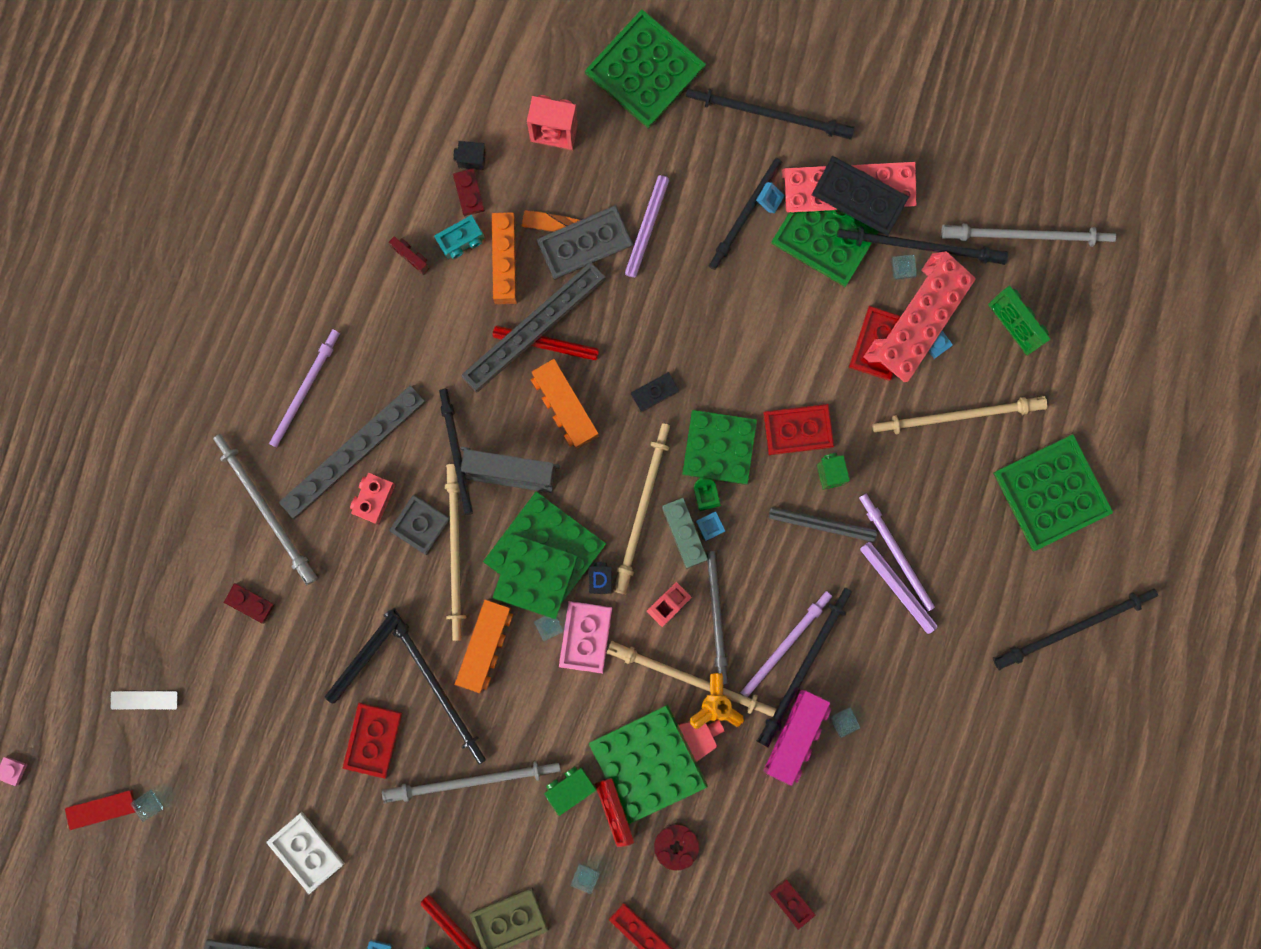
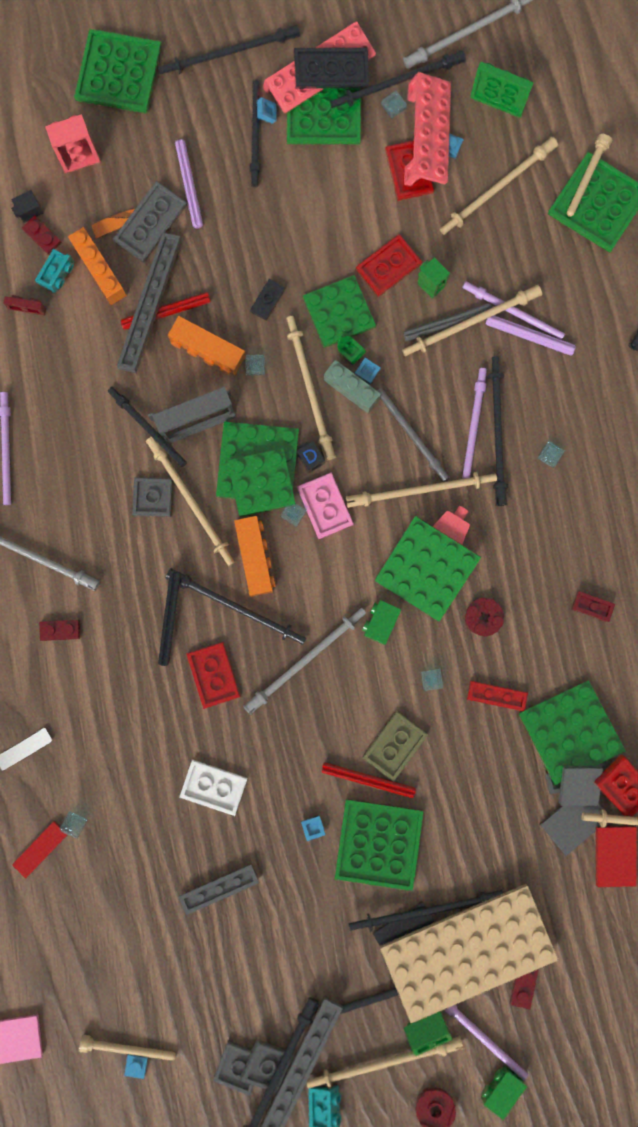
camera: 30 degrees left, 0 degrees up
dark grey plate [279,385,426,519] -> none
coral brick [350,473,396,525] -> none
red tile [595,778,634,847] -> none
coral brick [646,582,692,627] -> none
light orange bush [690,673,744,729] -> none
dark pink brick [763,690,831,786] -> none
none -> clear light blue plate [246,355,265,375]
none -> tan bar [402,284,542,356]
none -> tan piece [567,134,612,216]

